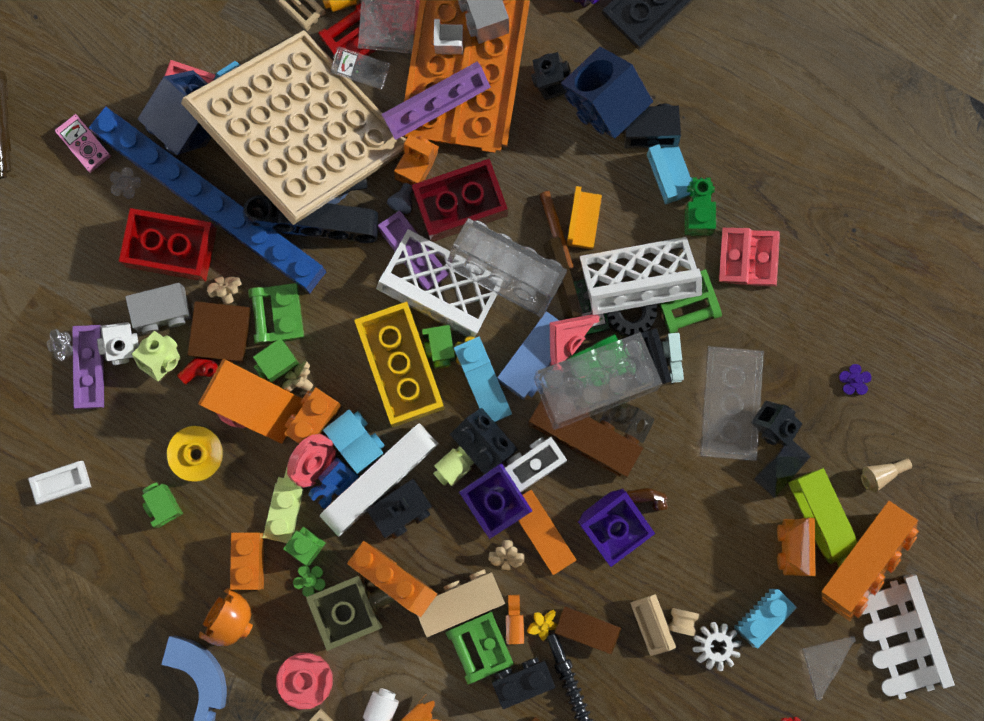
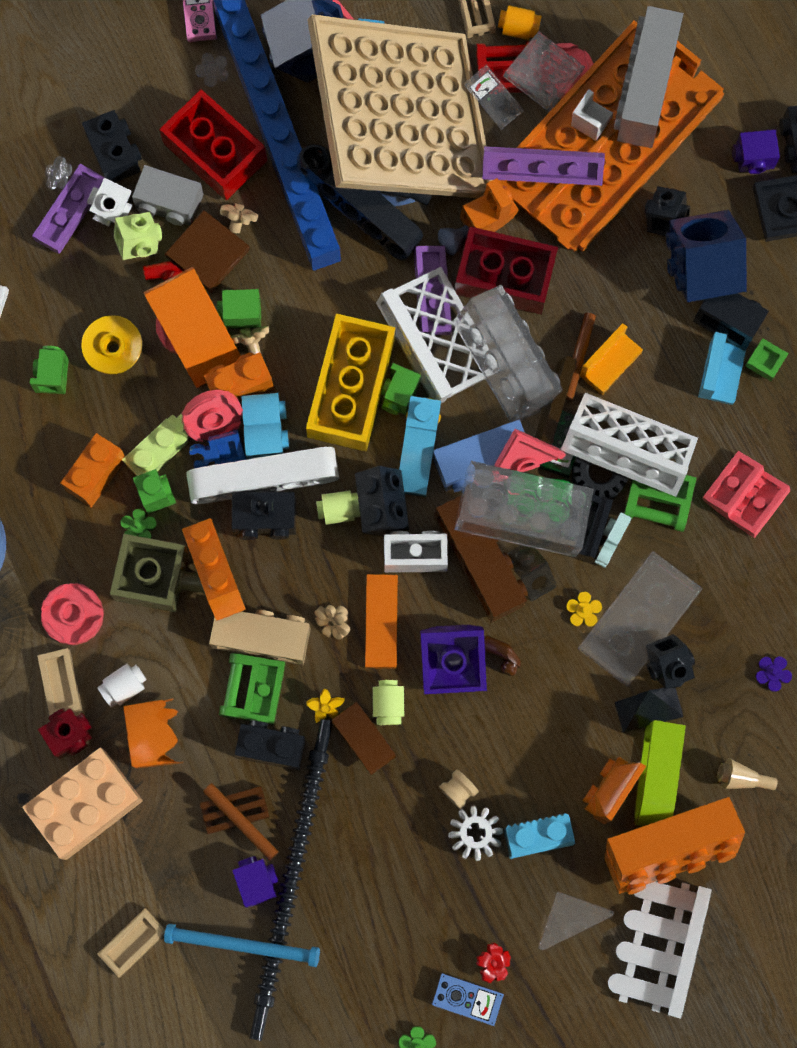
camera: 30 degrees right, 5 degrees down
orange cylinder [199,588,253,647] -> none
bright green plate [248,283,304,344] -> none
dark purple slope [459,463,532,539] -> none
orange bar [506,595,524,644] -> none
tan tile [630,594,676,656] -> none
green brick [685,177,716,236] -> none
none -> black brick [82,109,142,183]
none -> yellowish green brick [372,680,404,725]
none -> yellow plant [566,592,602,627]
none -> bright green plate [745,338,789,381]

